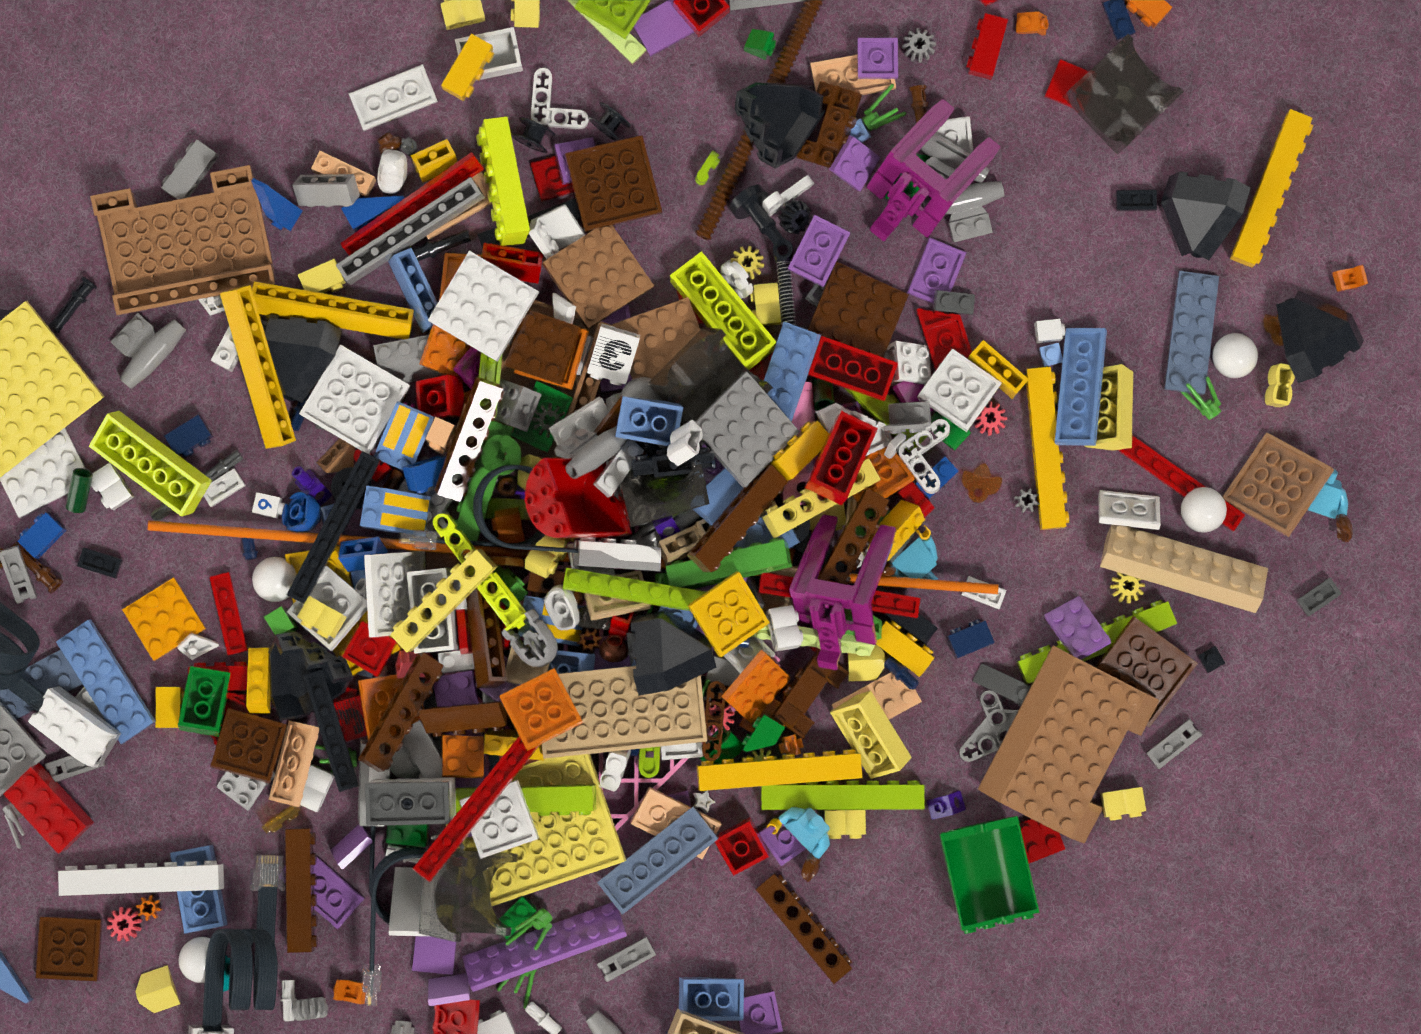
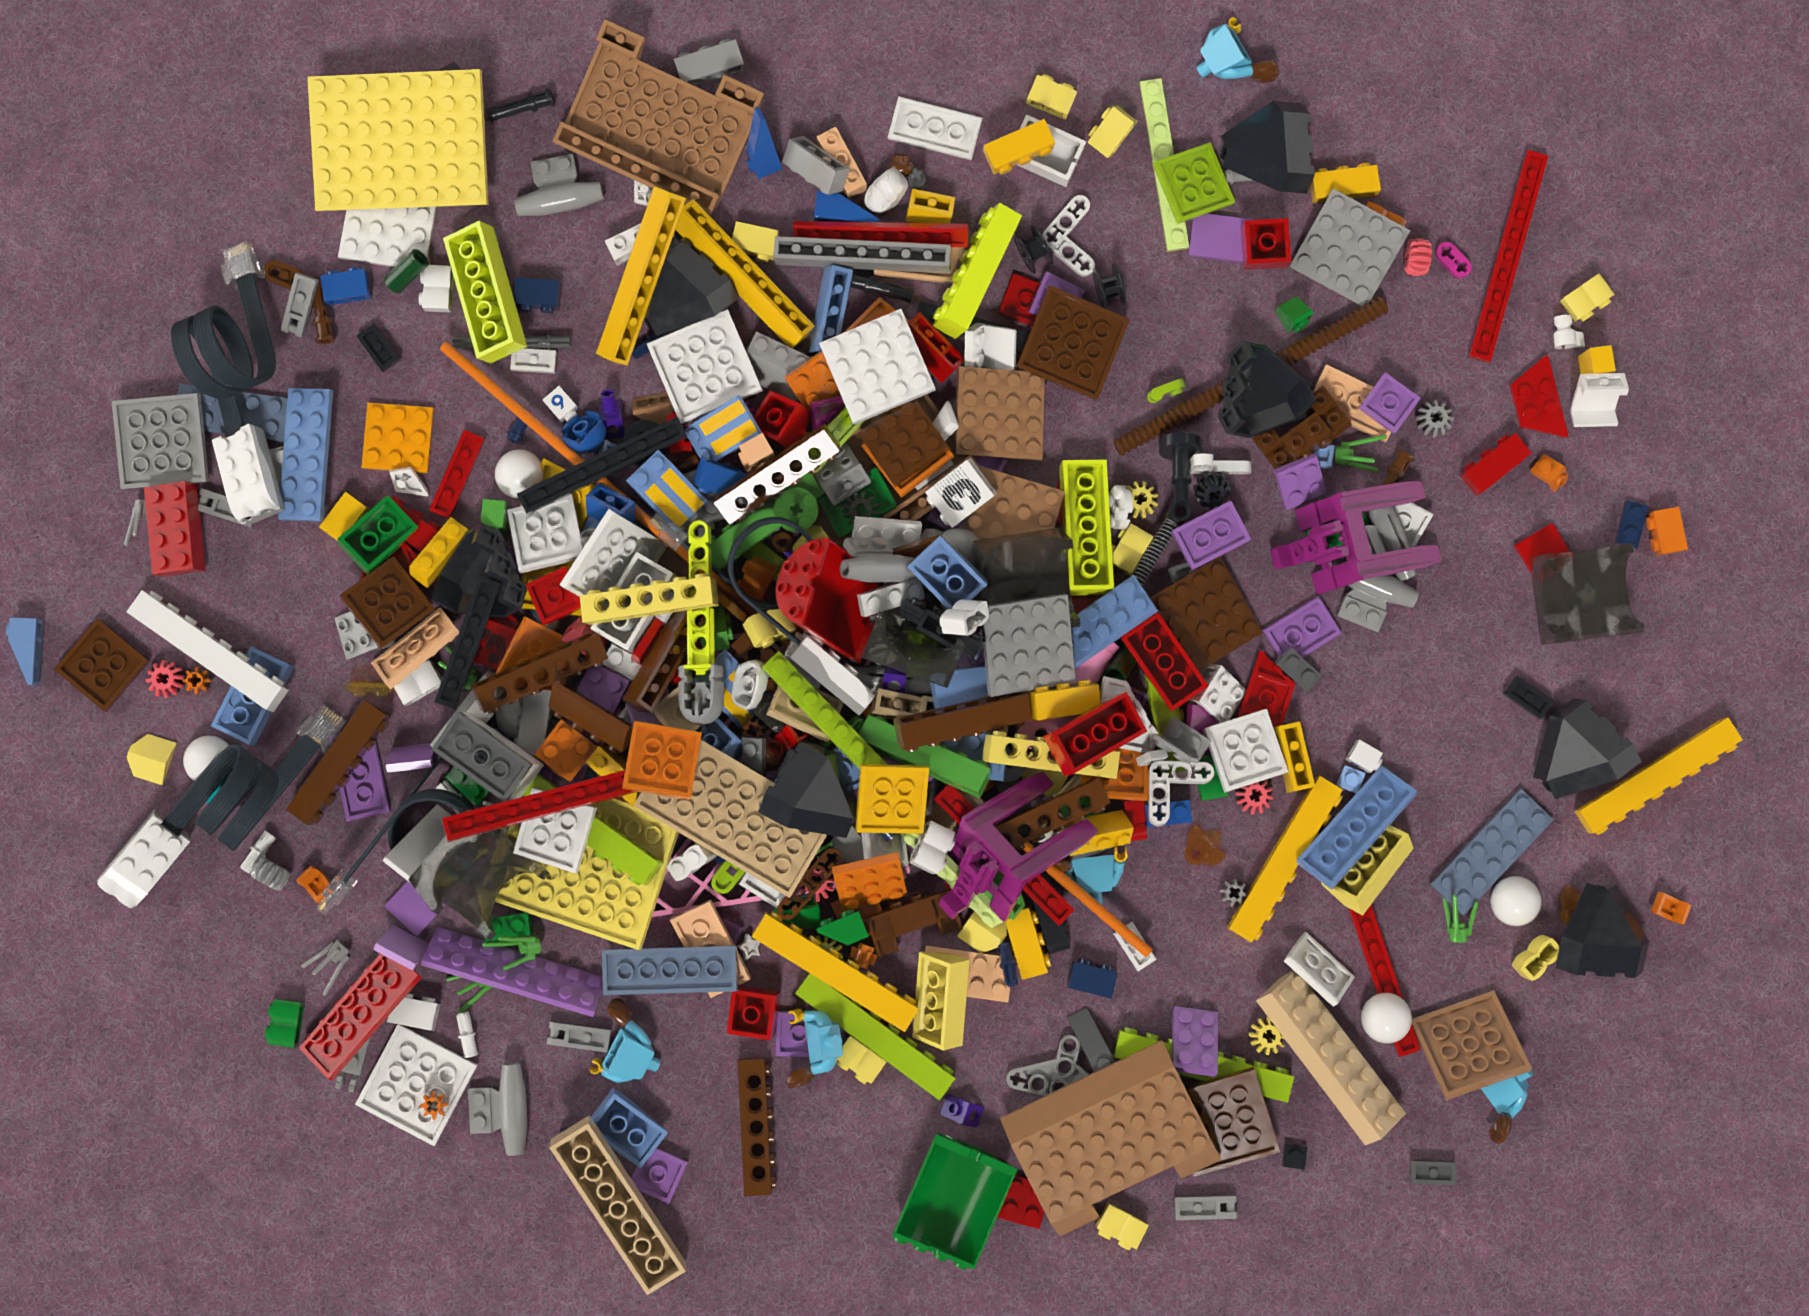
camera: 35 degrees right, 0 degrees up
light yellow brick [297,596,347,639] -> none
none -> medium azure torso [589,998,660,1083]
none -> dark grey plate [742,736,766,777]

